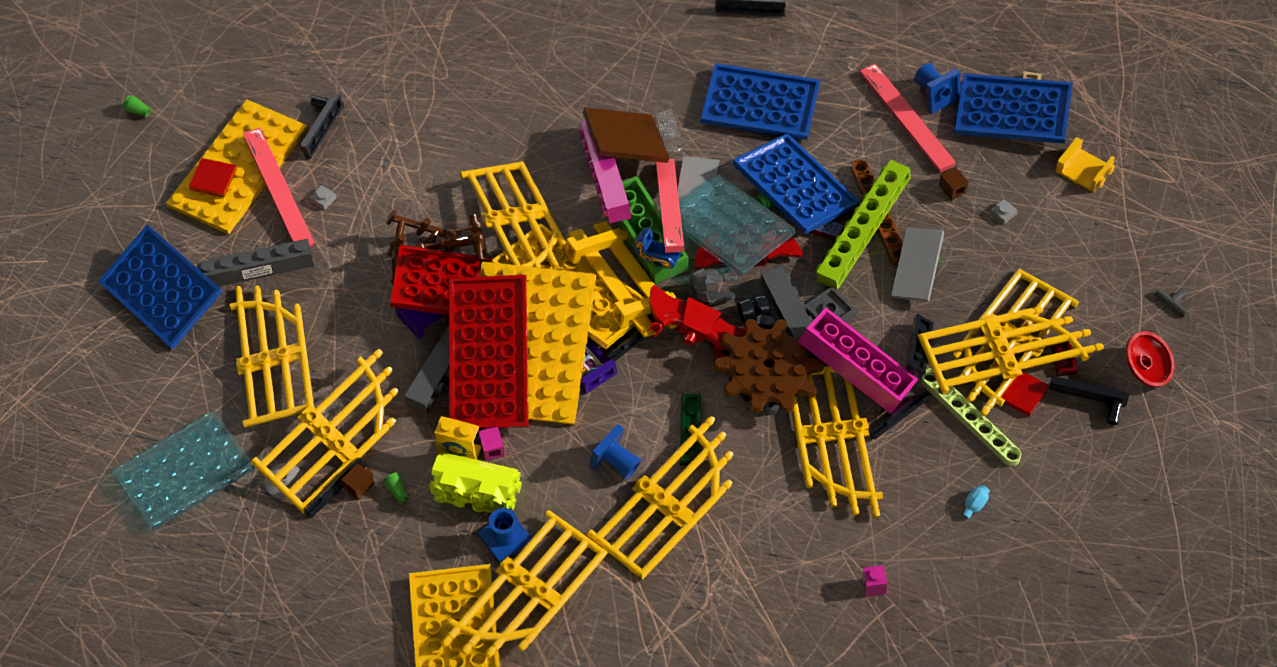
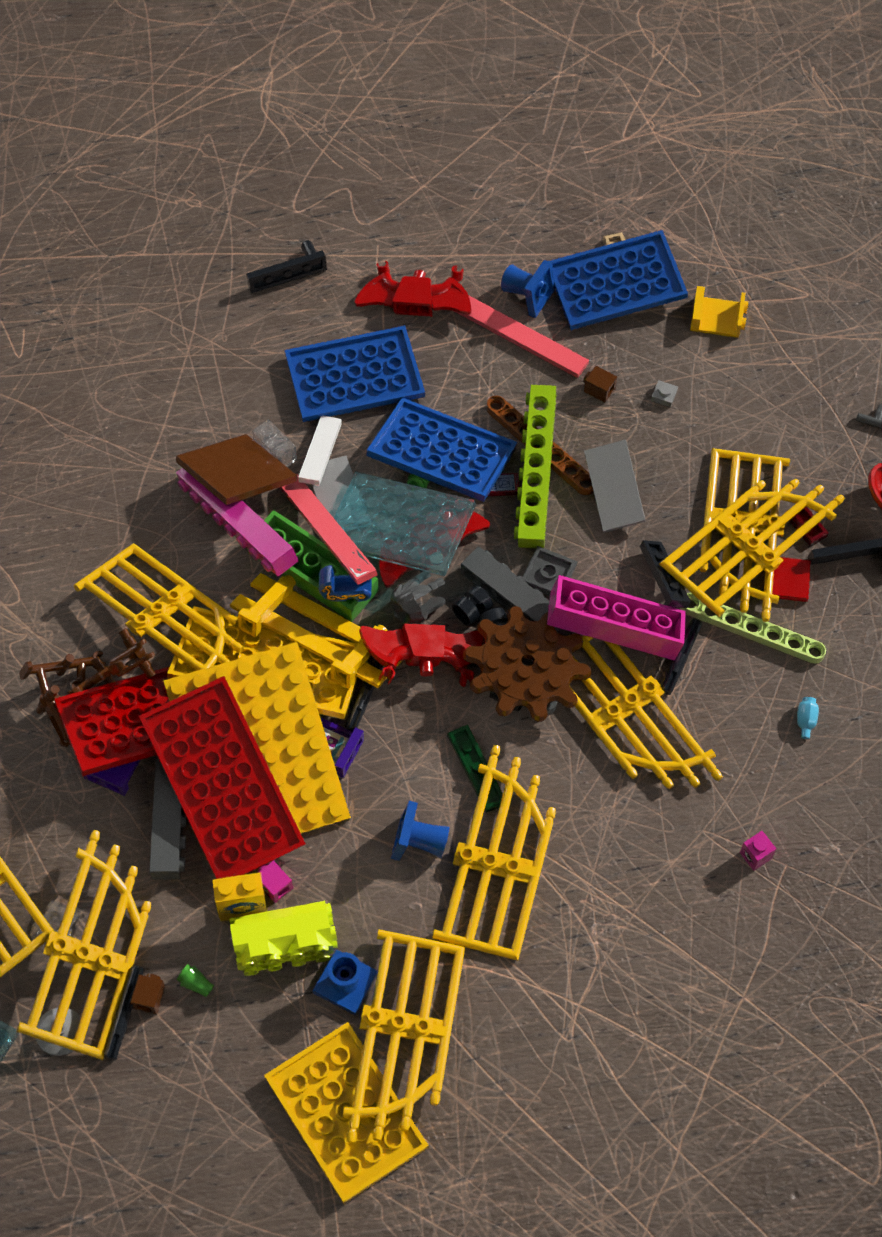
camera: 30 degrees left, 5 degrees up
none -> white tile [298,416,342,486]
none -> red torso [355,261,472,317]

